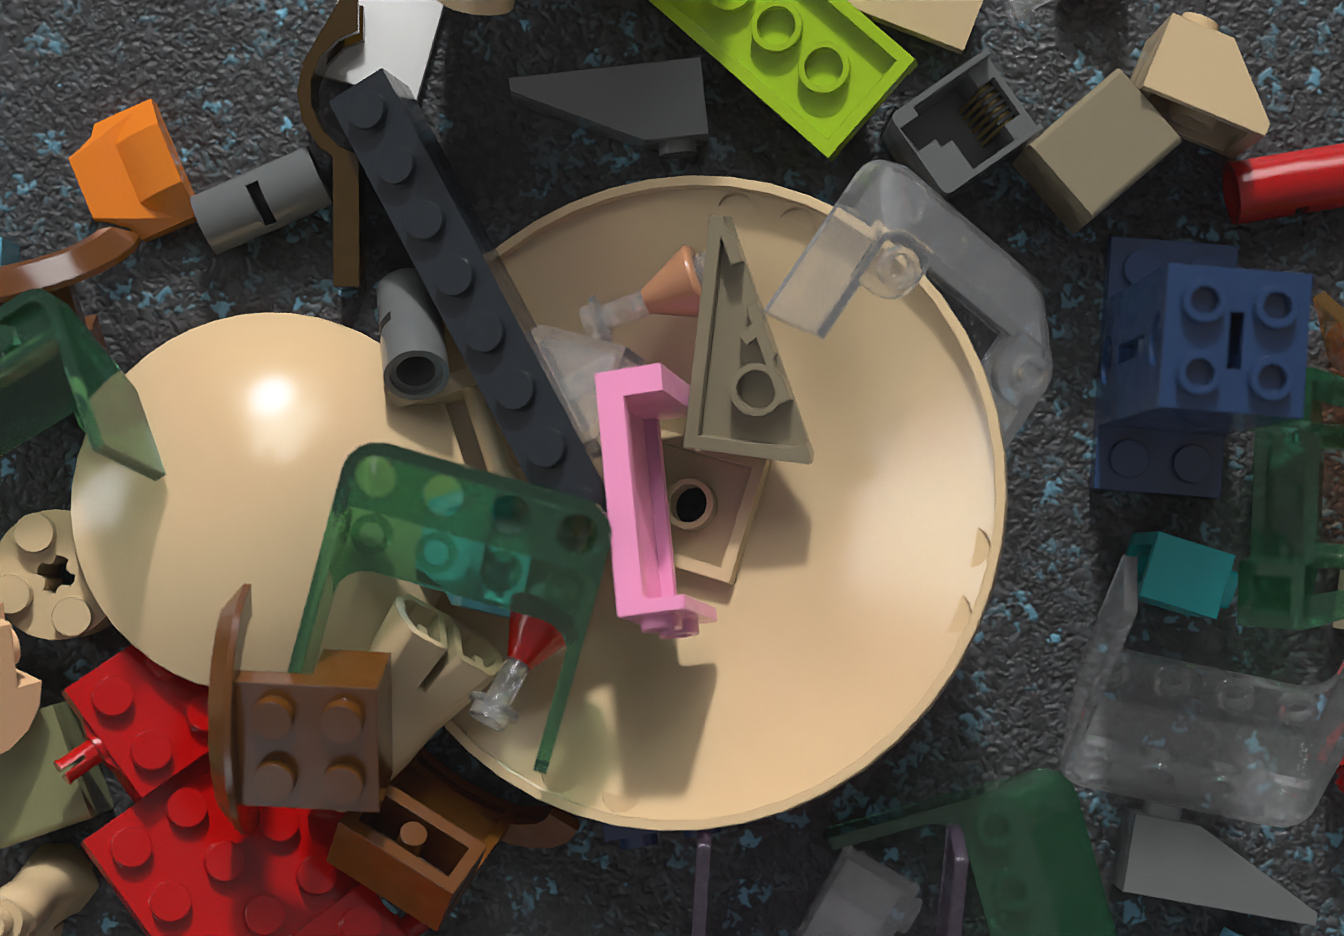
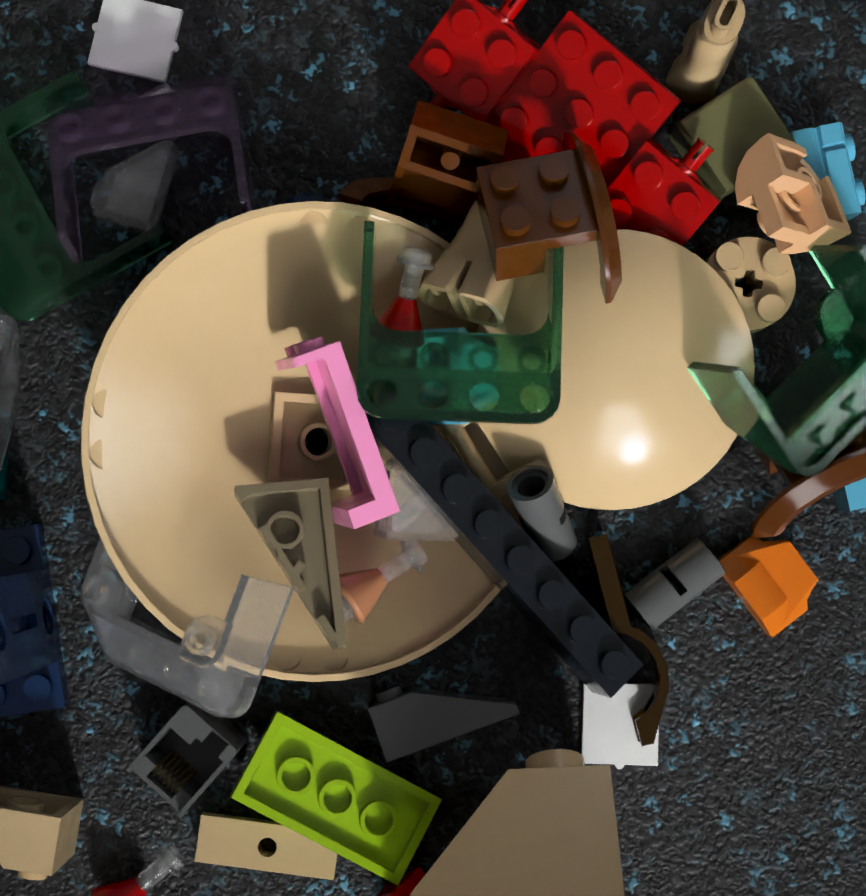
camera: 170 degrees right, 0 degrees up
dark tan piece [1012,68,1182,234] -> none

